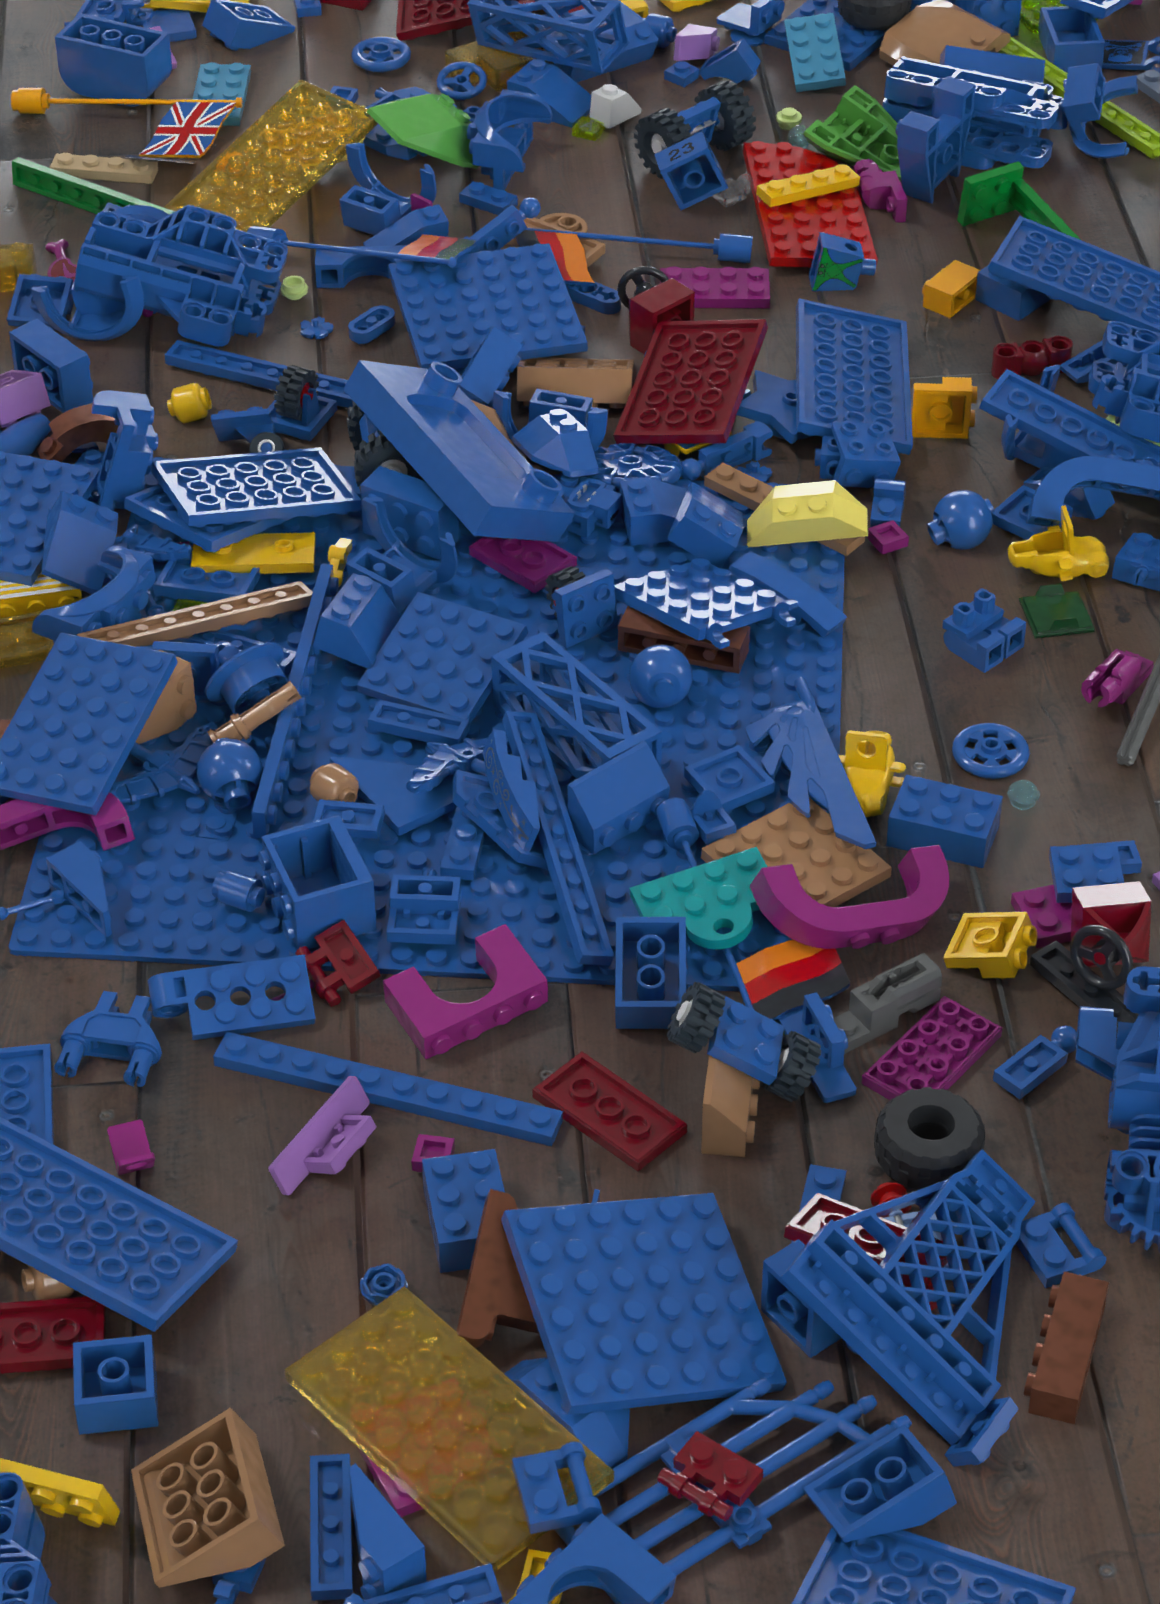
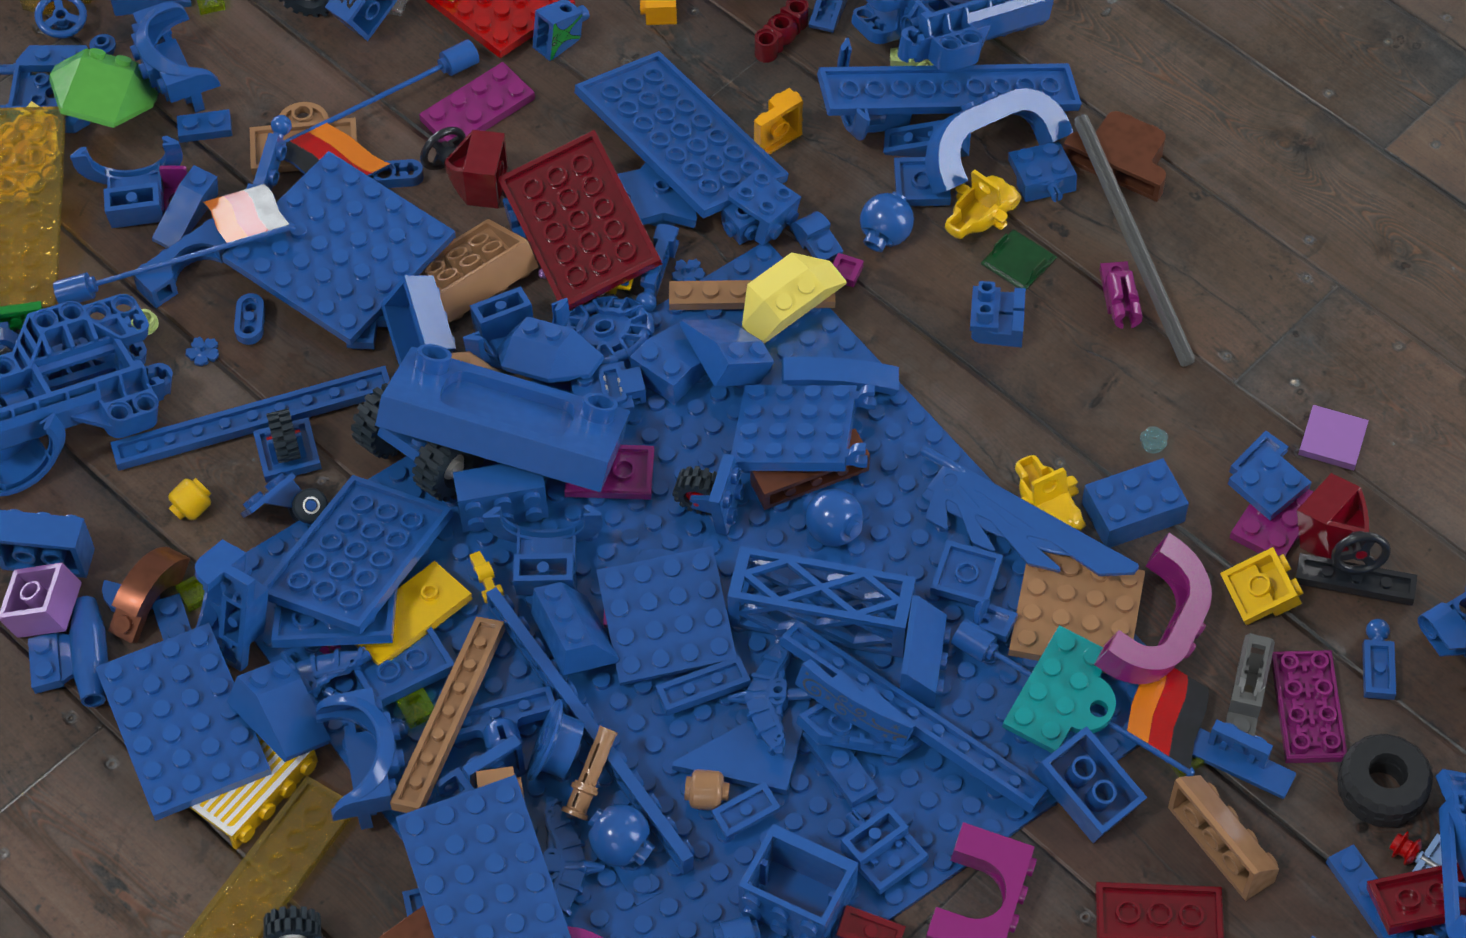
camera: 40 degrees left, 15 degrees up
plate [667,982,821,1102] -> none
blue plate [952,723,1030,779] -> none

